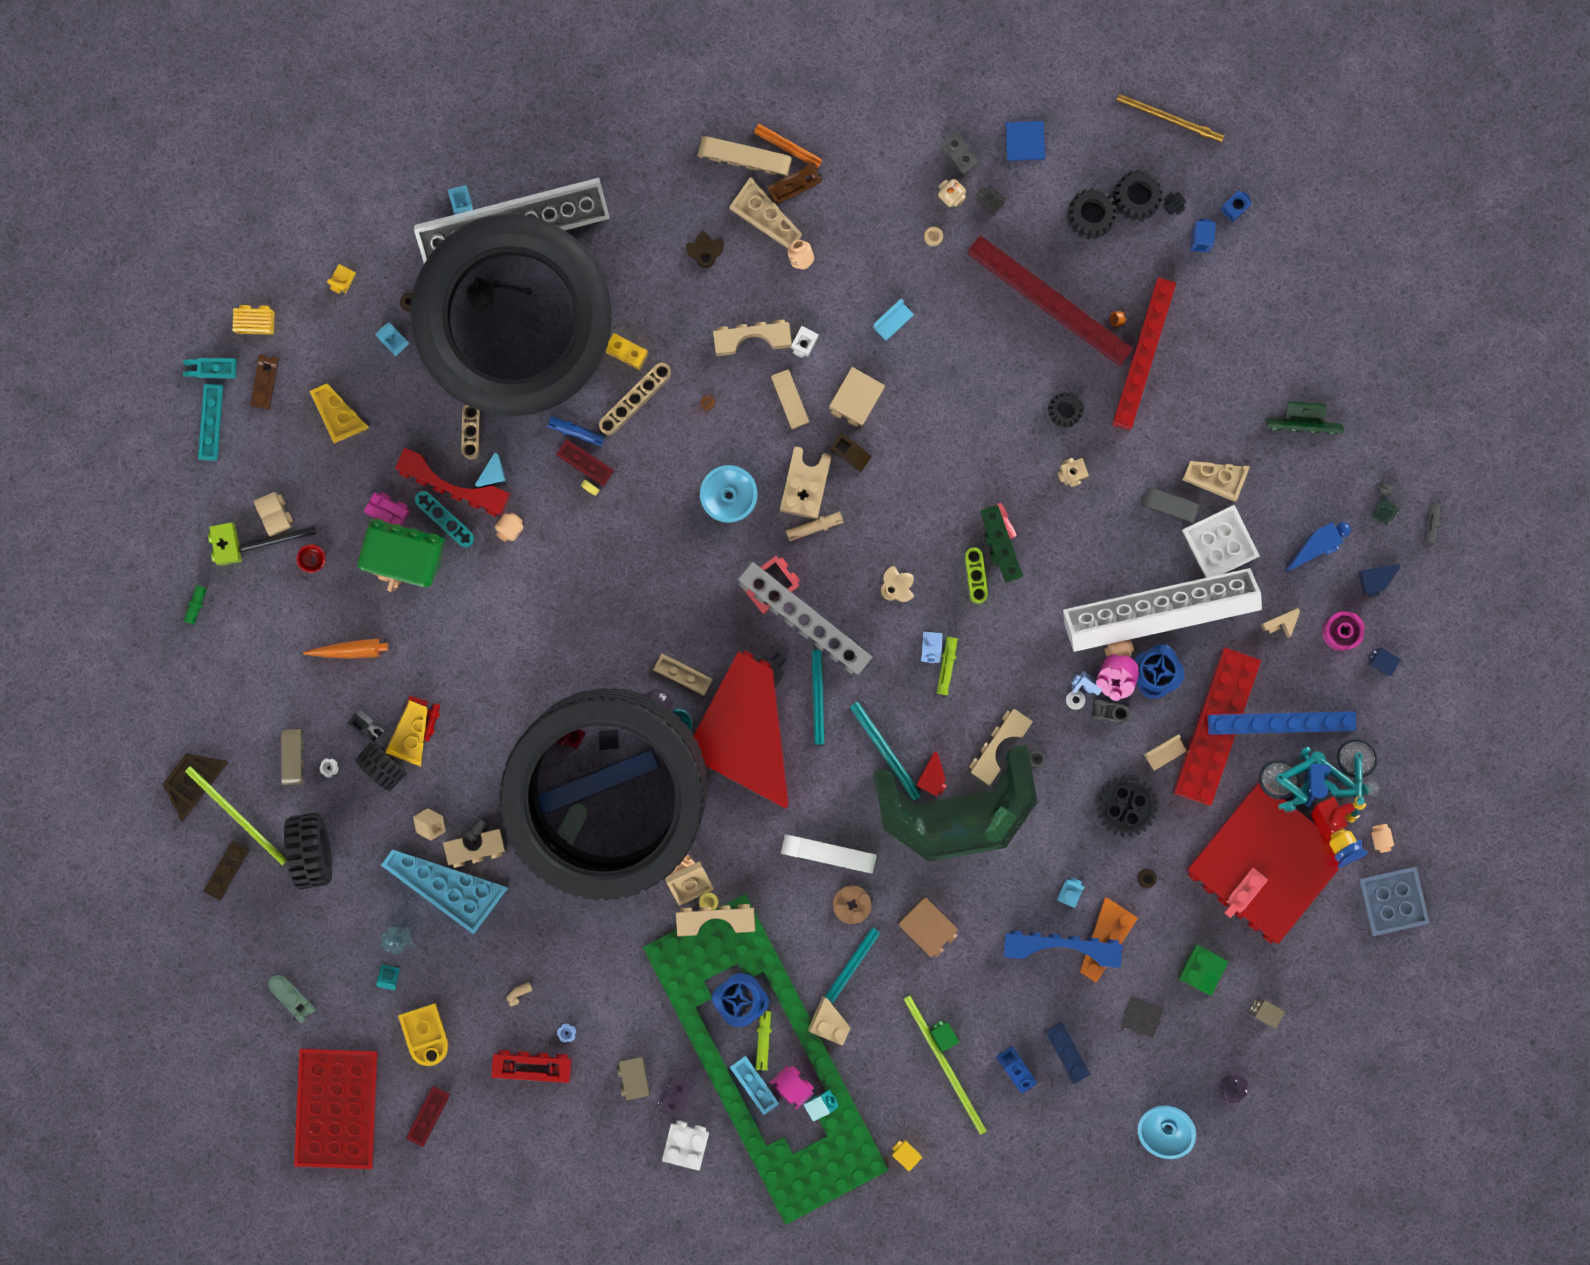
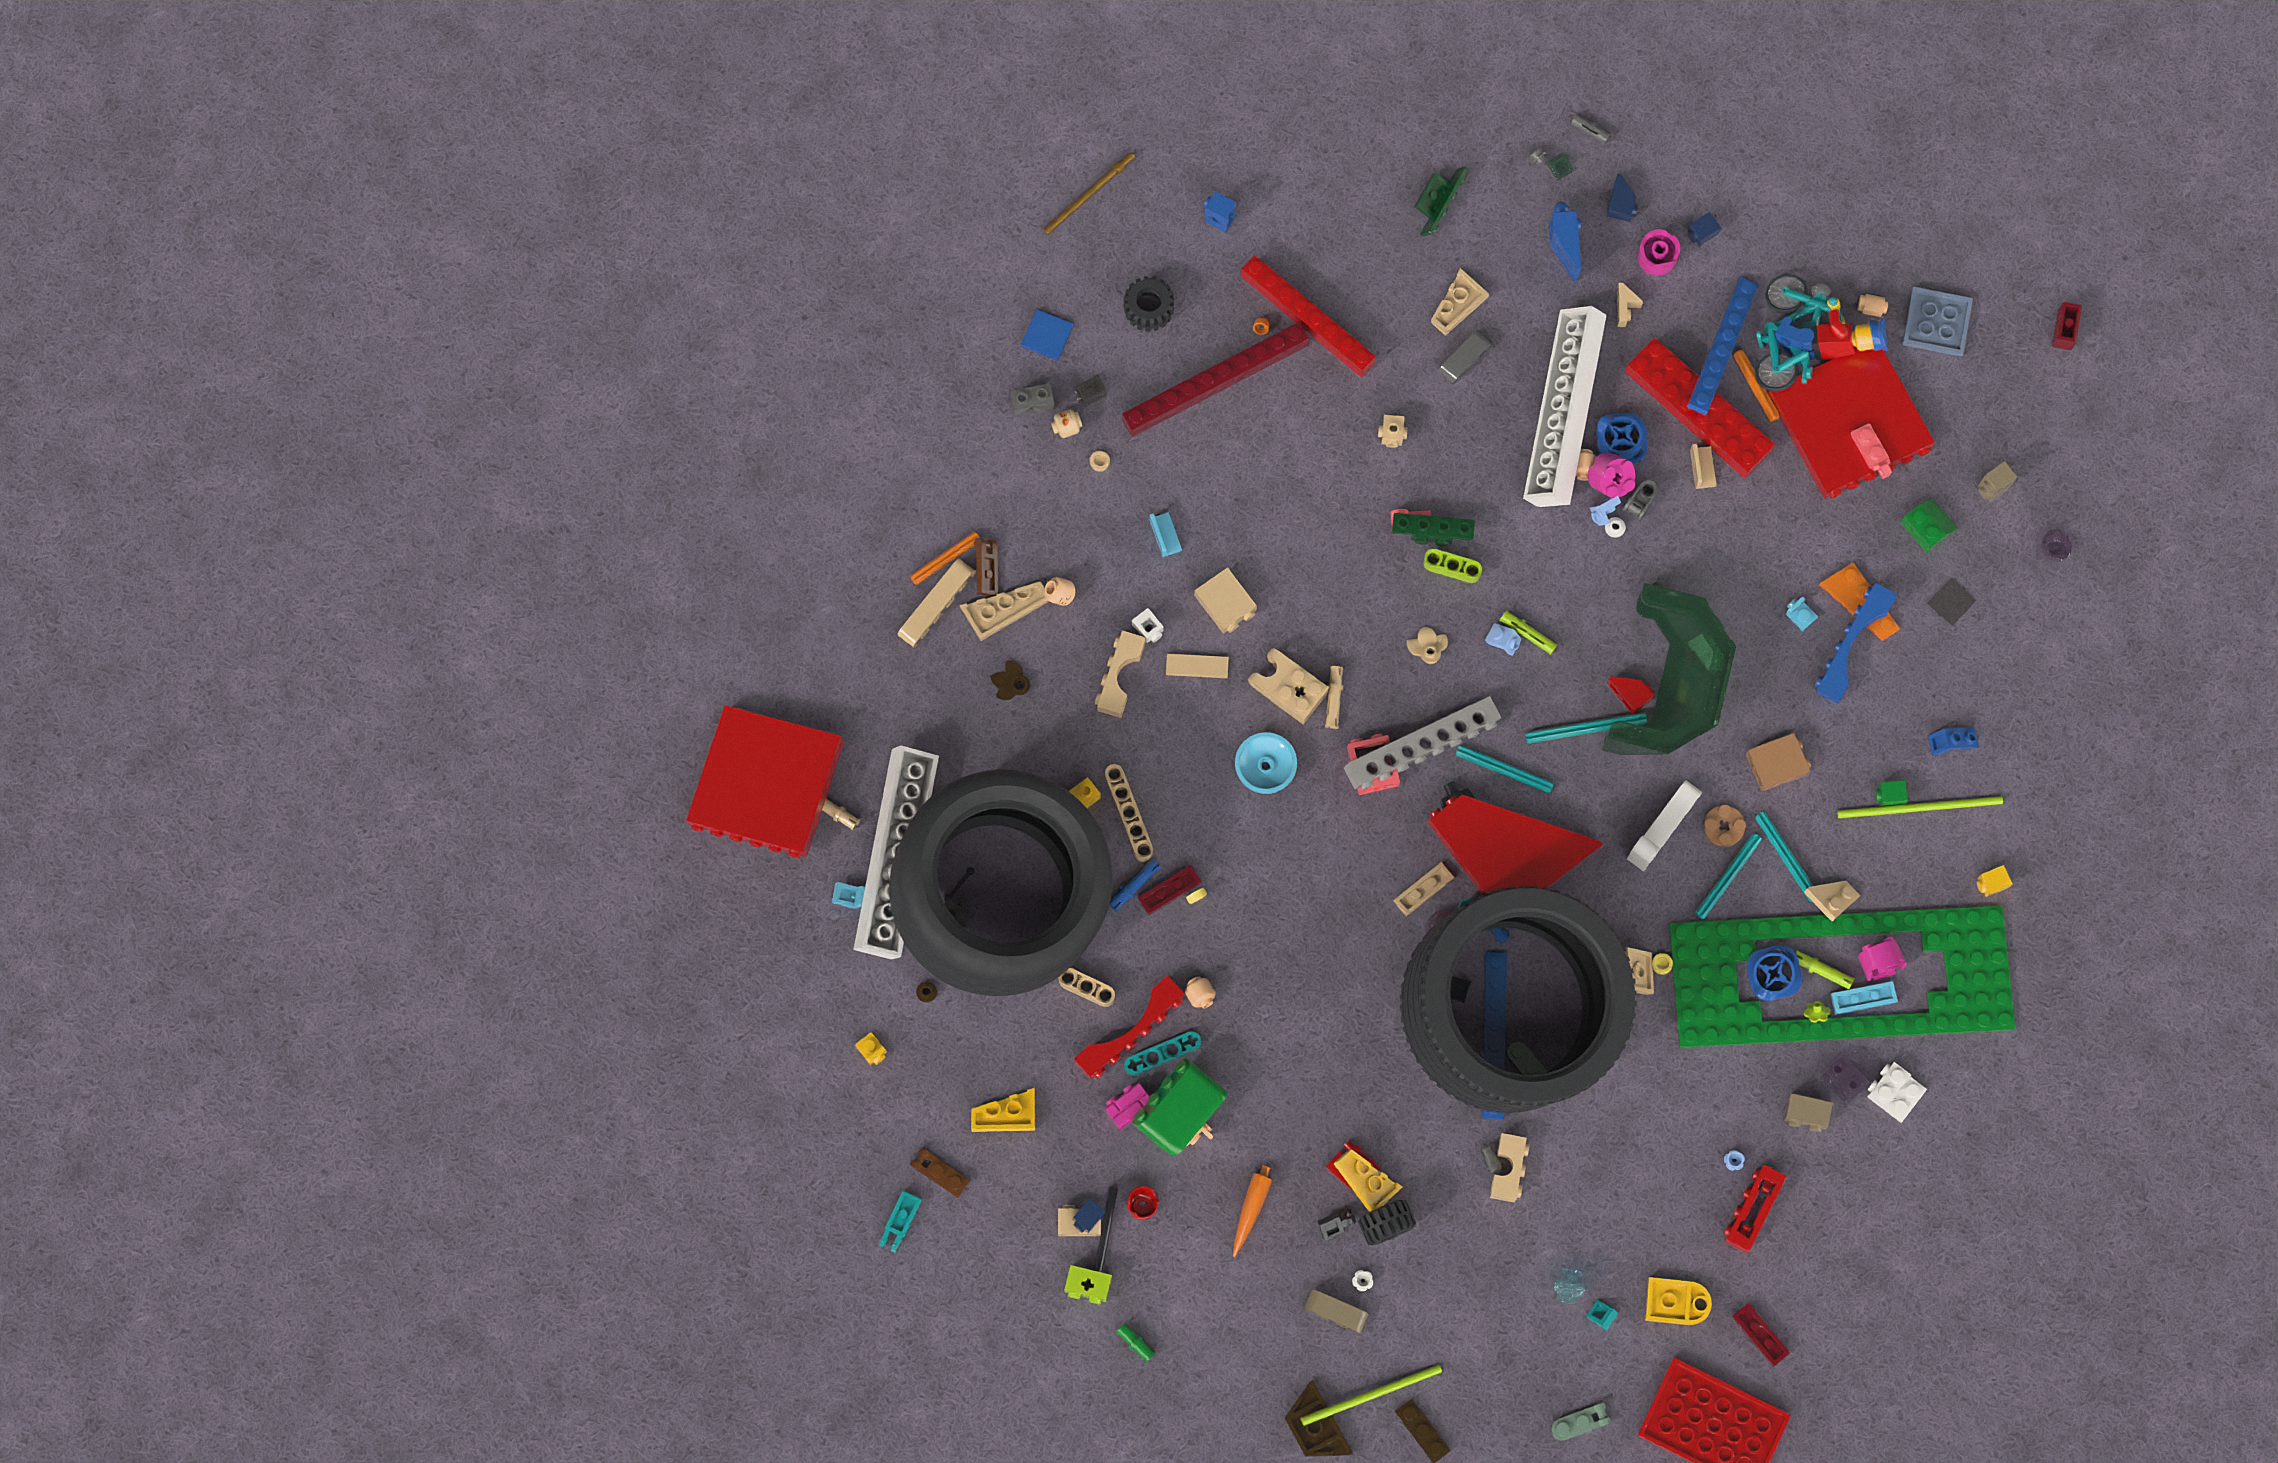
camera: 65 degrees left, 10 degrees down
teal tile [198,384,224,461] -> none
yellow brick [232,305,275,335] -> none
black tyre [284,812,333,890] -> none
medium azure bracket [375,322,409,357] -> none
medium azure wing [381,850,509,935] -> none
tan panel [413,809,446,840] -> none
medium azure slope [475,453,506,488] -> none
tan arm [506,982,532,1007] -> none
tan arch [676,904,755,936] -> none
clear orange hinge [700,395,715,411] -> none
brick [804,1089,839,1121] -> none
dark brown slope [830,433,872,472] -> none
tan arch [969,709,1033,786] -> none
dark blue arch [1044,1021,1091,1084] -> none
black tyre [1048,392,1083,428] -> none
black gear [1095,775,1158,837] -> none
black tyre [1113,169,1163,221] -> none
dark brown plate [1137,869,1157,888] -> none
medium azure dish [1138,1106,1196,1159] -> none
black gear [1163,192,1186,215] -> none
white plate [1182,505,1260,578] -> none
blue brick [1220,190,1252,222] -> none
none -> red panel [686,705,845,859]
none -> tan pin [822,799,860,831]
none -> dark blue brick [1072,1198,1106,1233]
none -> teal axle [1695,833,1762,919]
none -> orange axle [1733,350,1780,422]
none -> lime plant [1804,1001,1830,1022]
none -> dark red brick [2052,302,2082,350]

